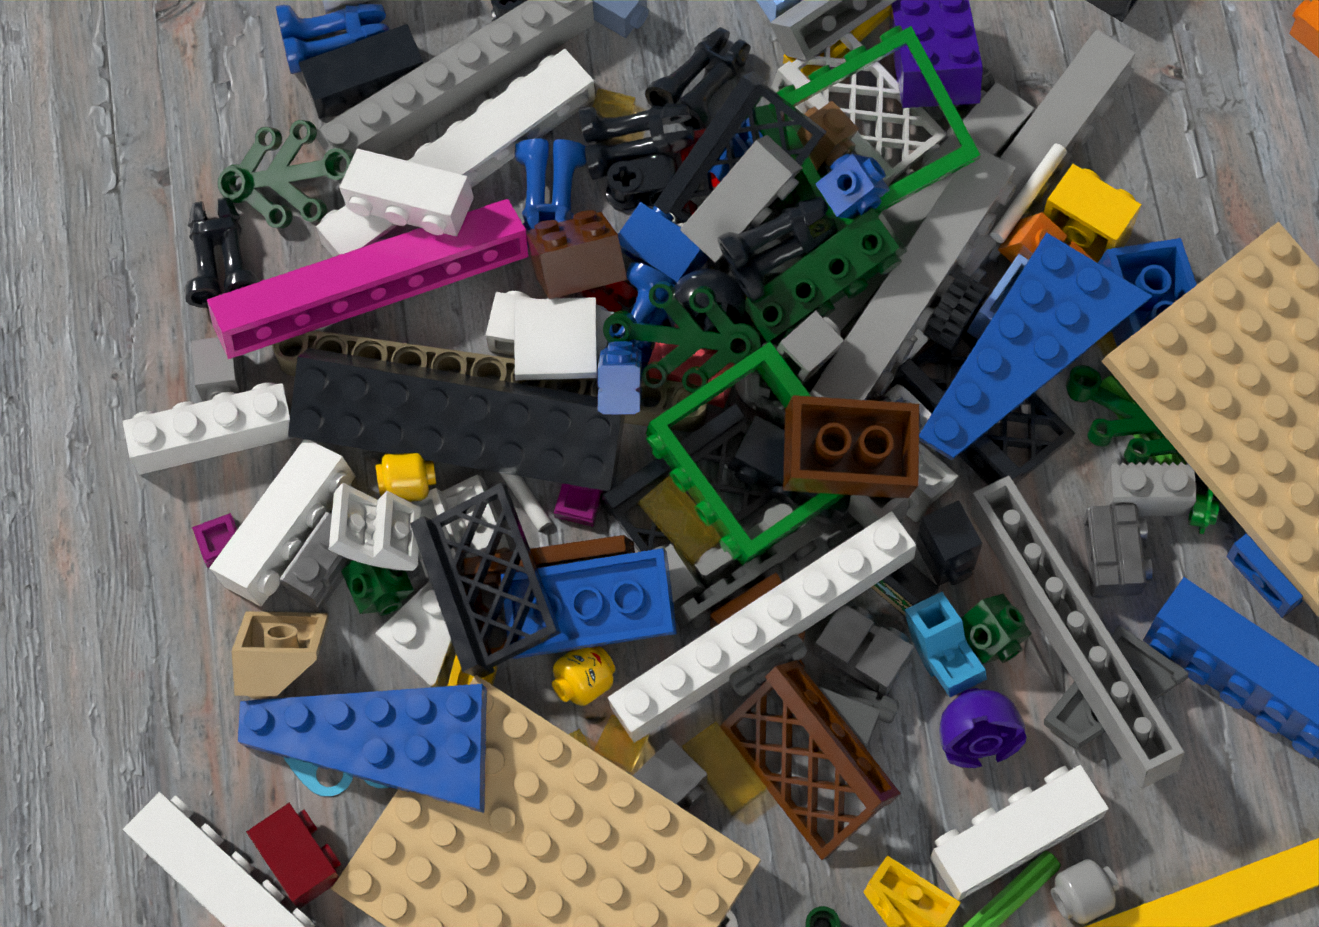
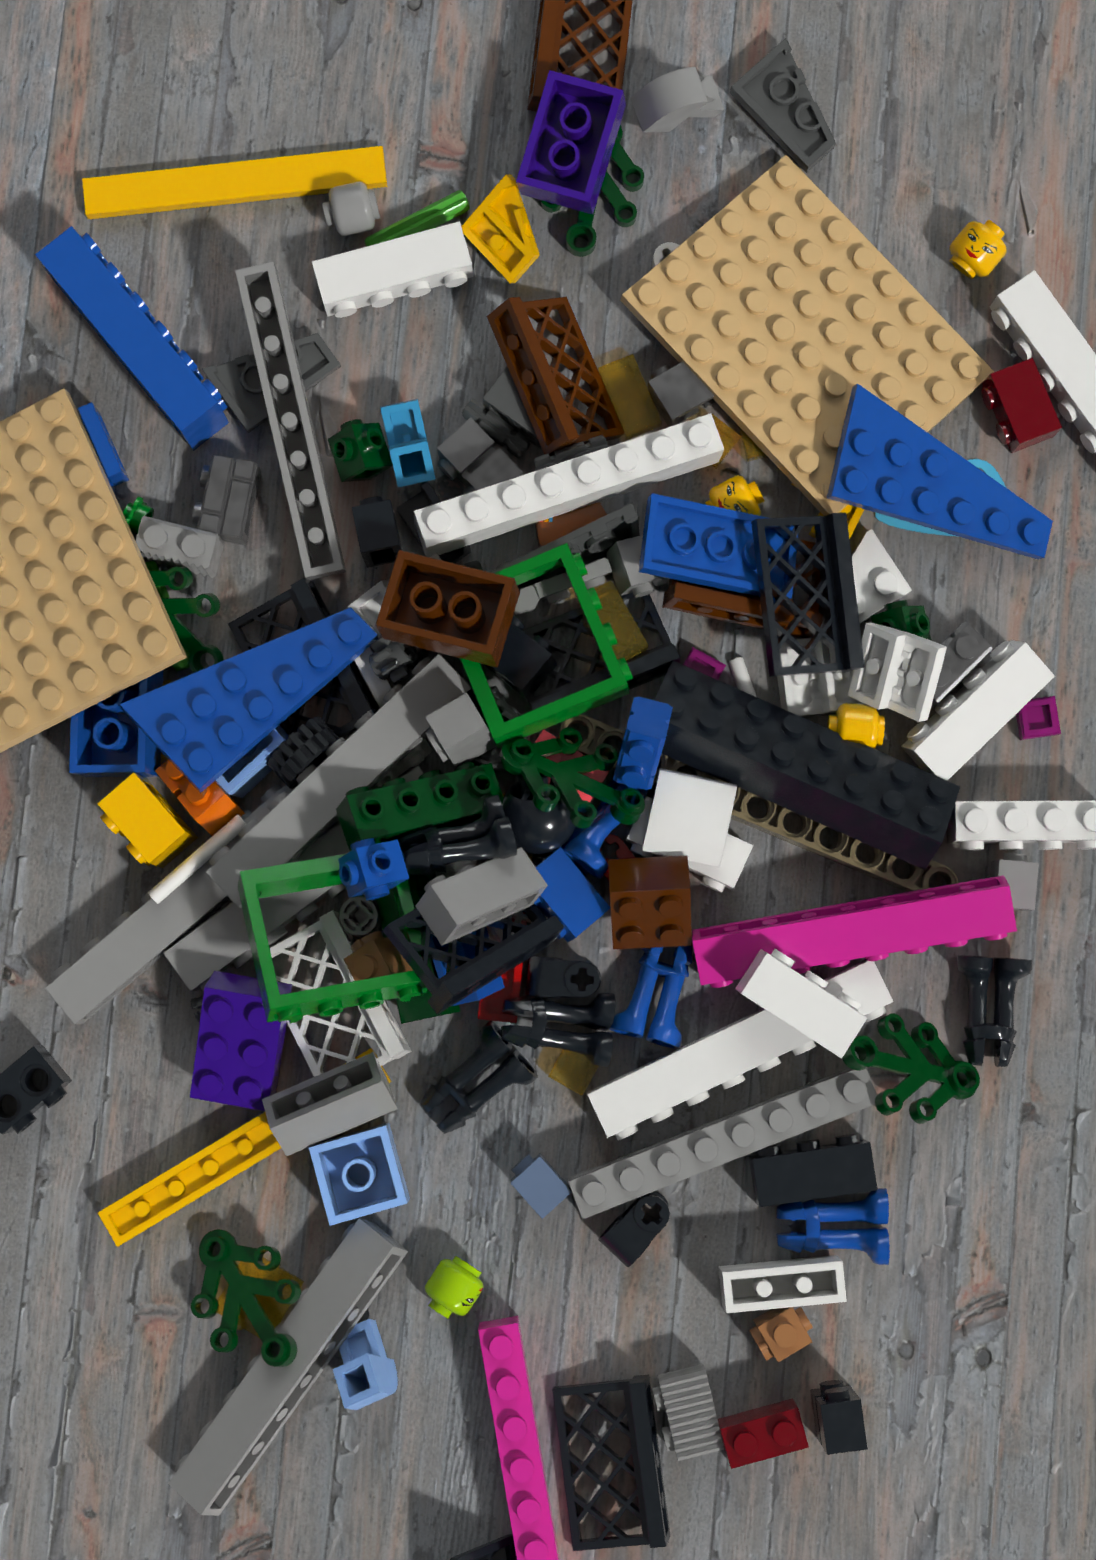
camera: 170 degrees left, 15 degrees up
tan slope [231,611,328,699] -> none
dark purple cylinder [939,688,1027,768] -> none

